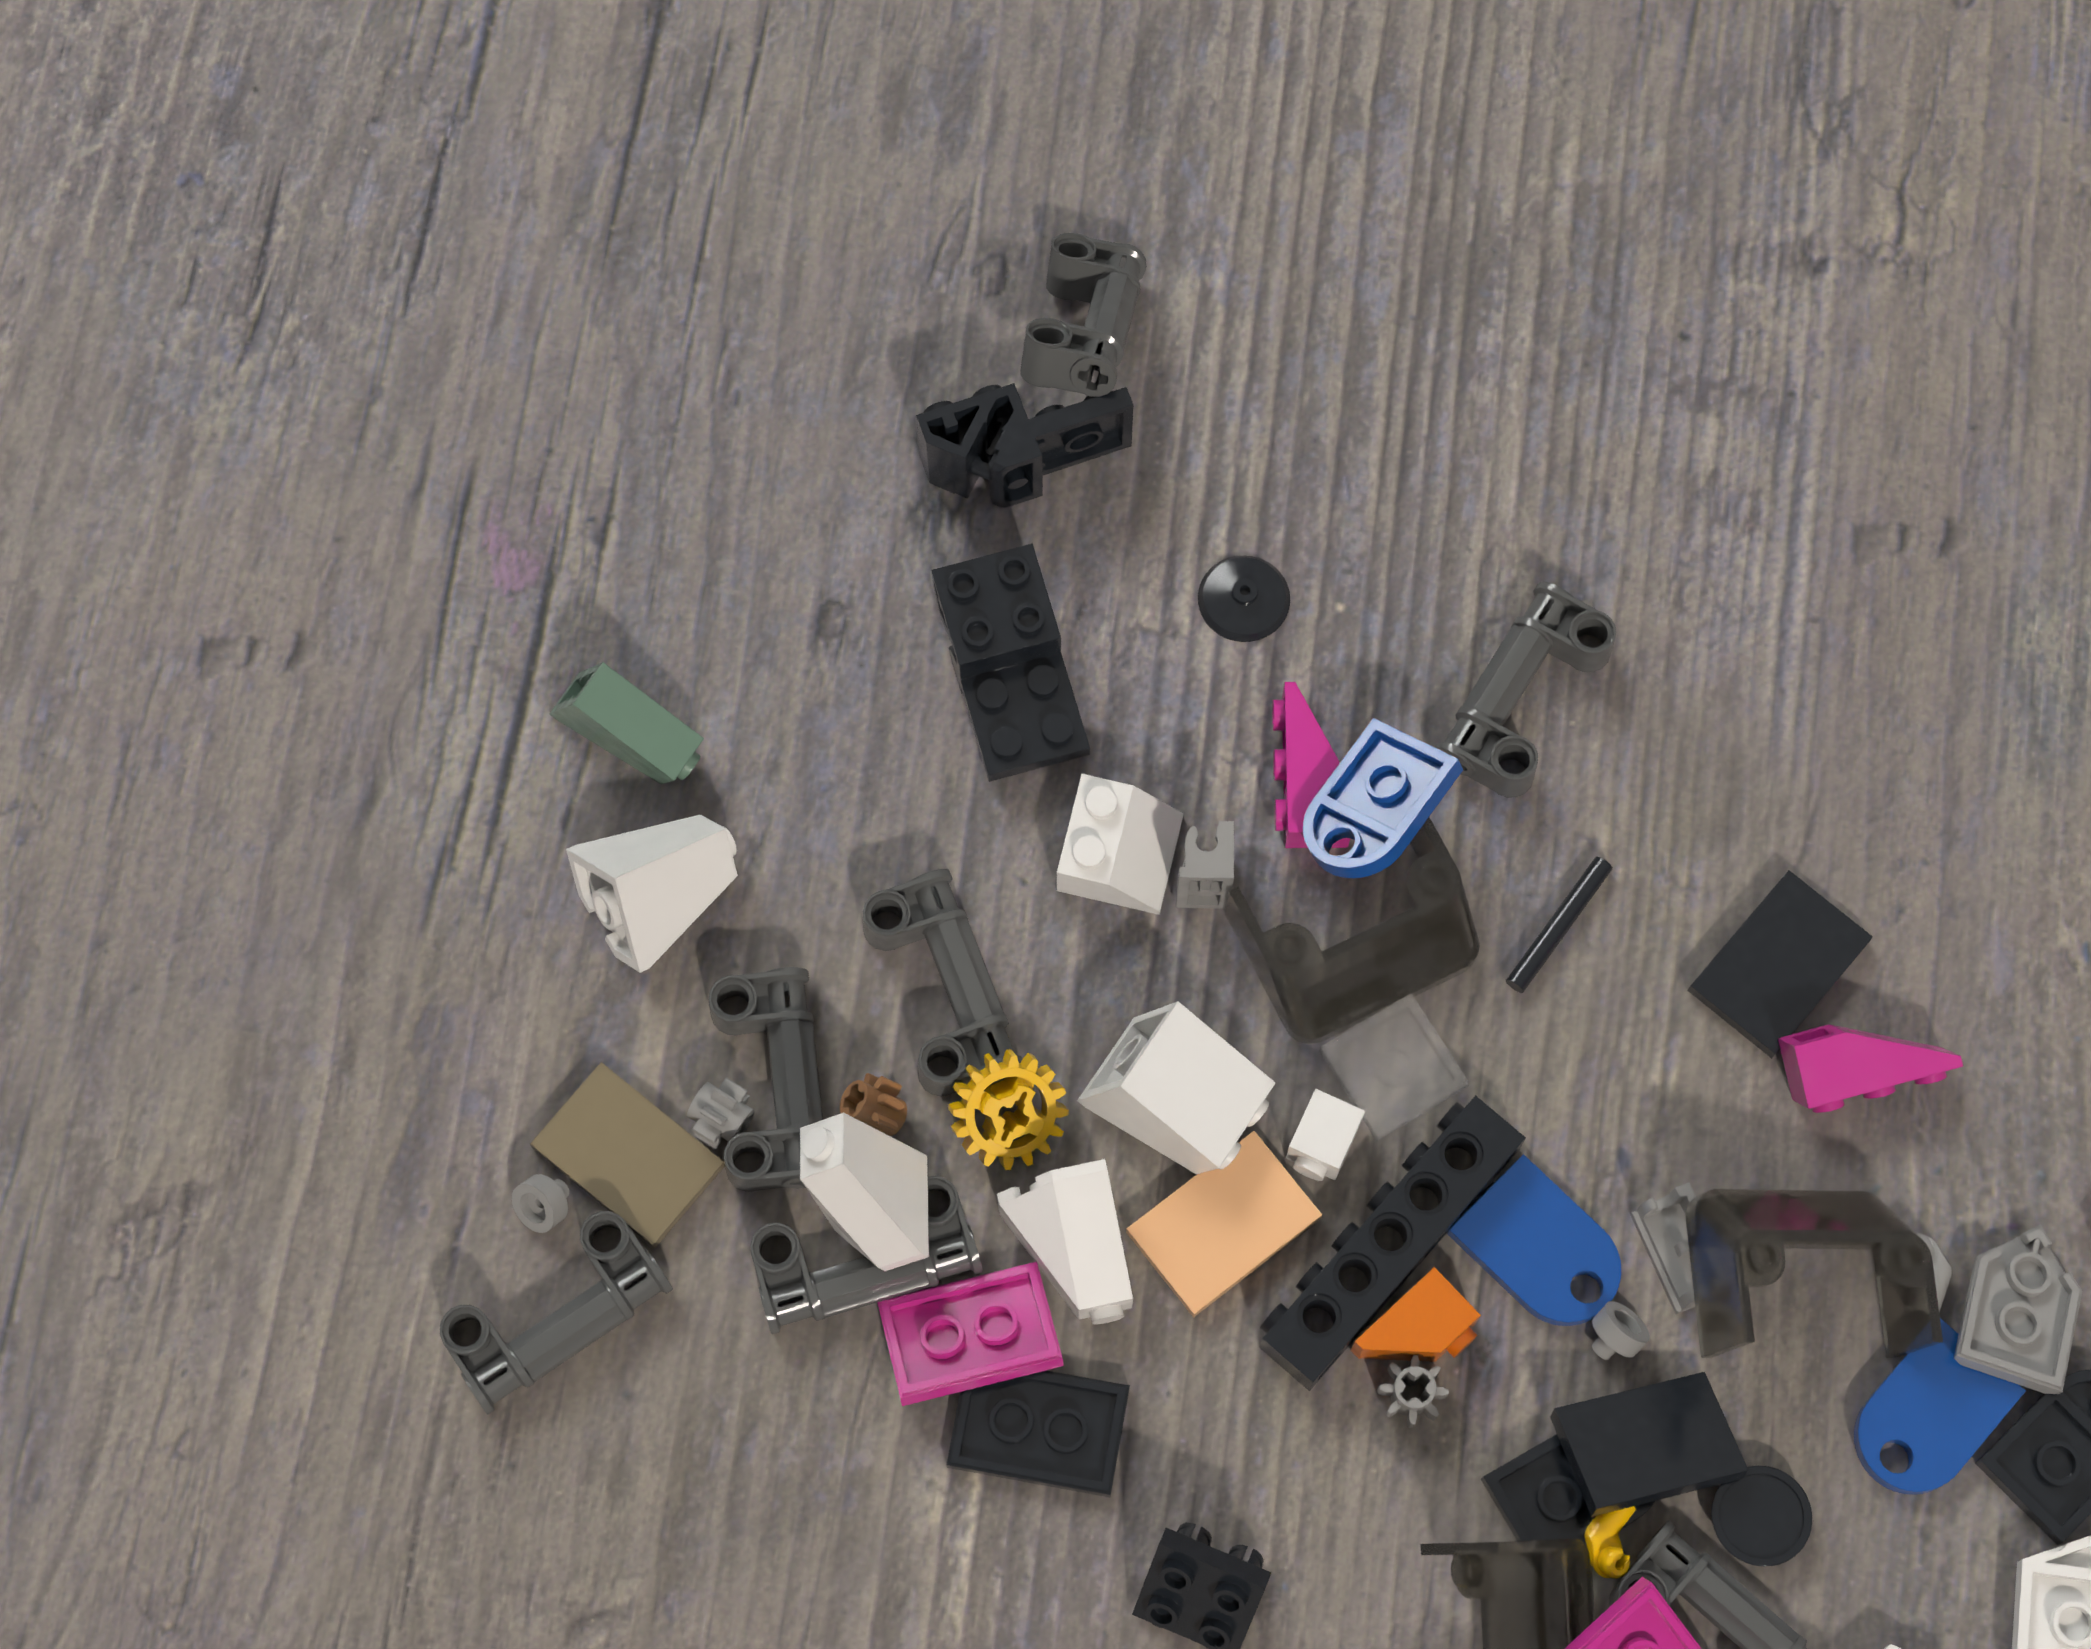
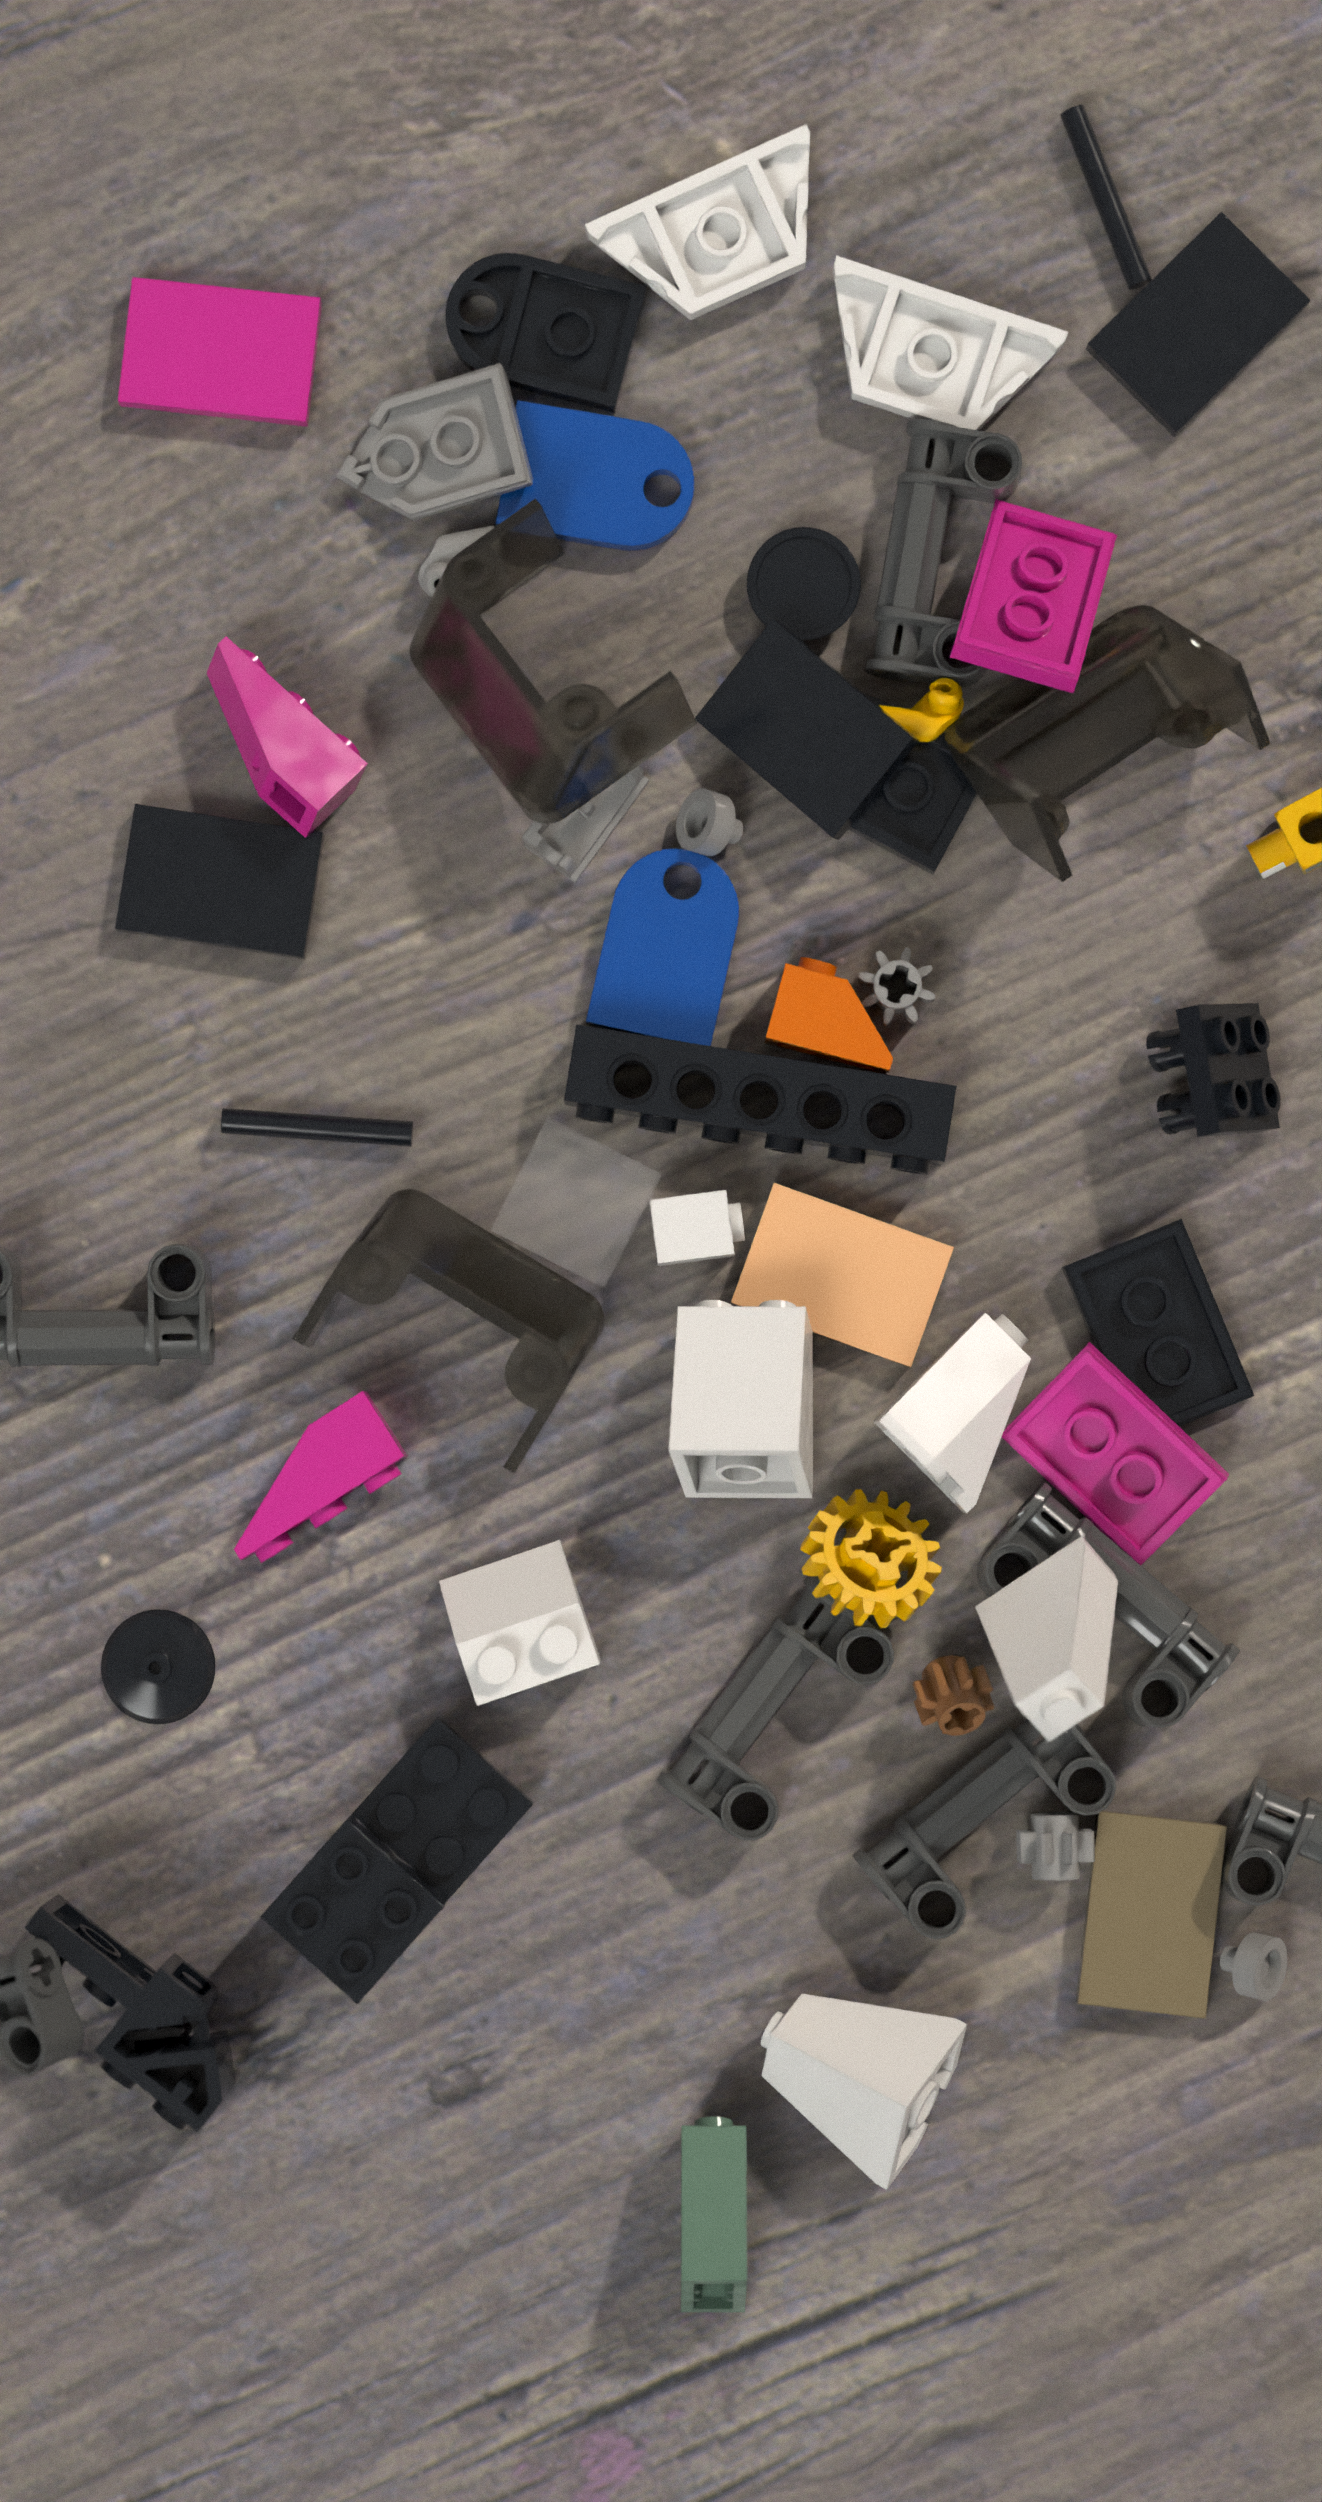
camera: 120 degrees left, 15 degrees up
light grey hinge [1176,821,1234,909] -> none
tile [1303,718,1463,878] -> none

